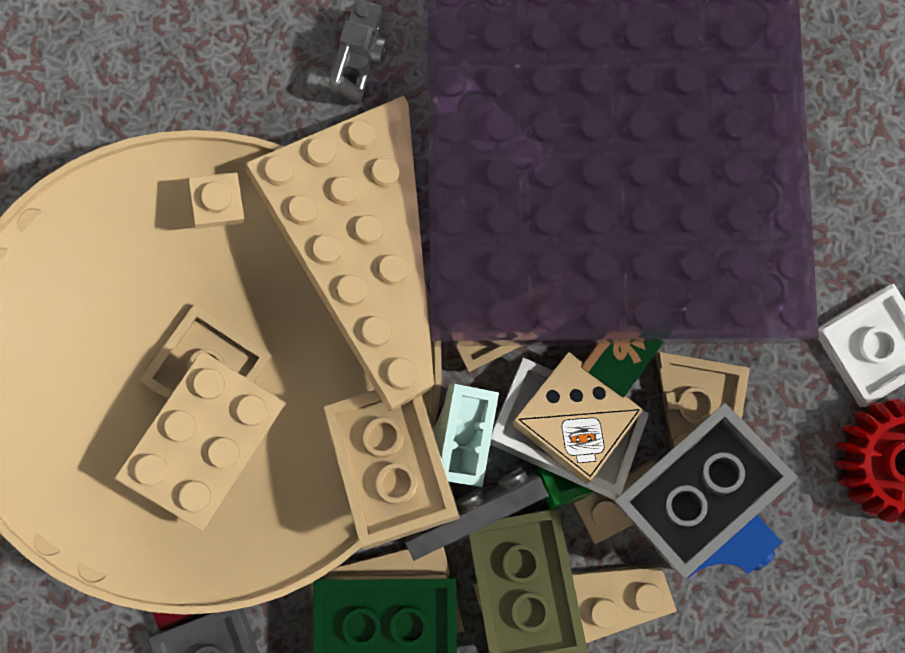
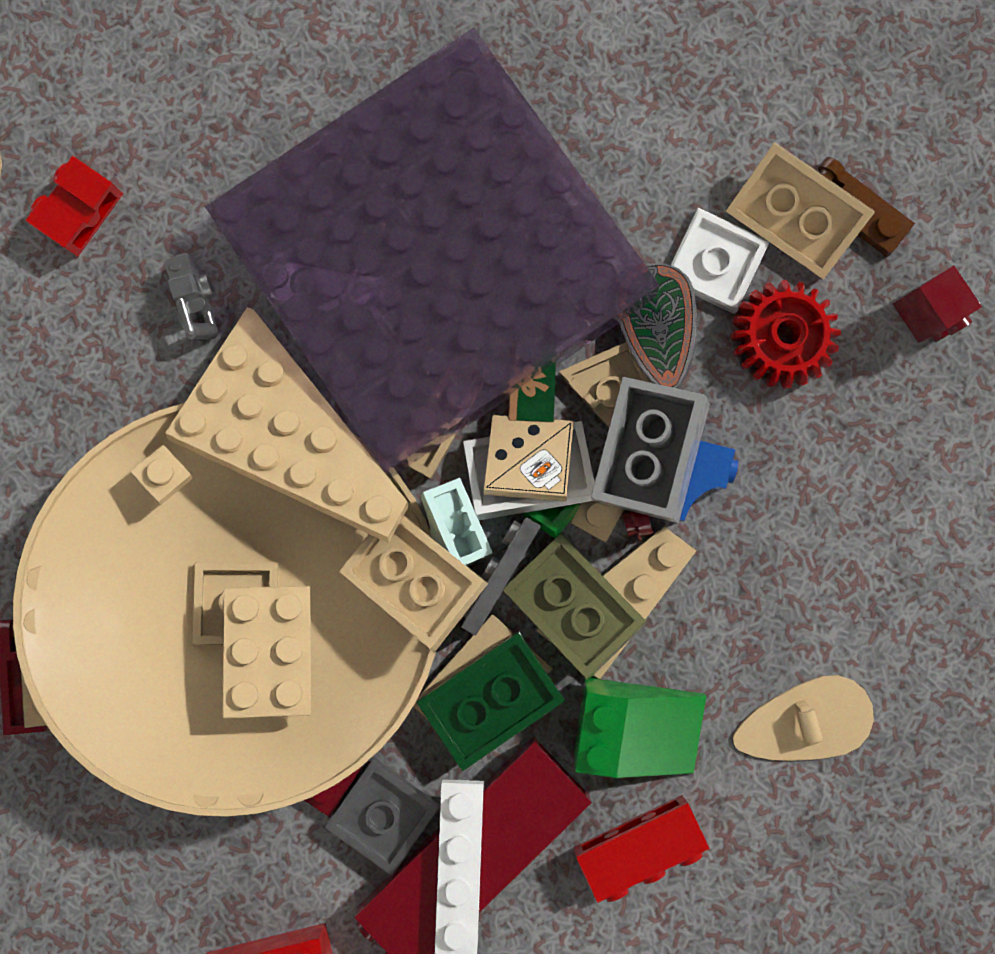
camera: 30 degrees left, 0 degrees up
none -> shield [615,263,697,389]
none -> dark red plate [622,511,653,541]

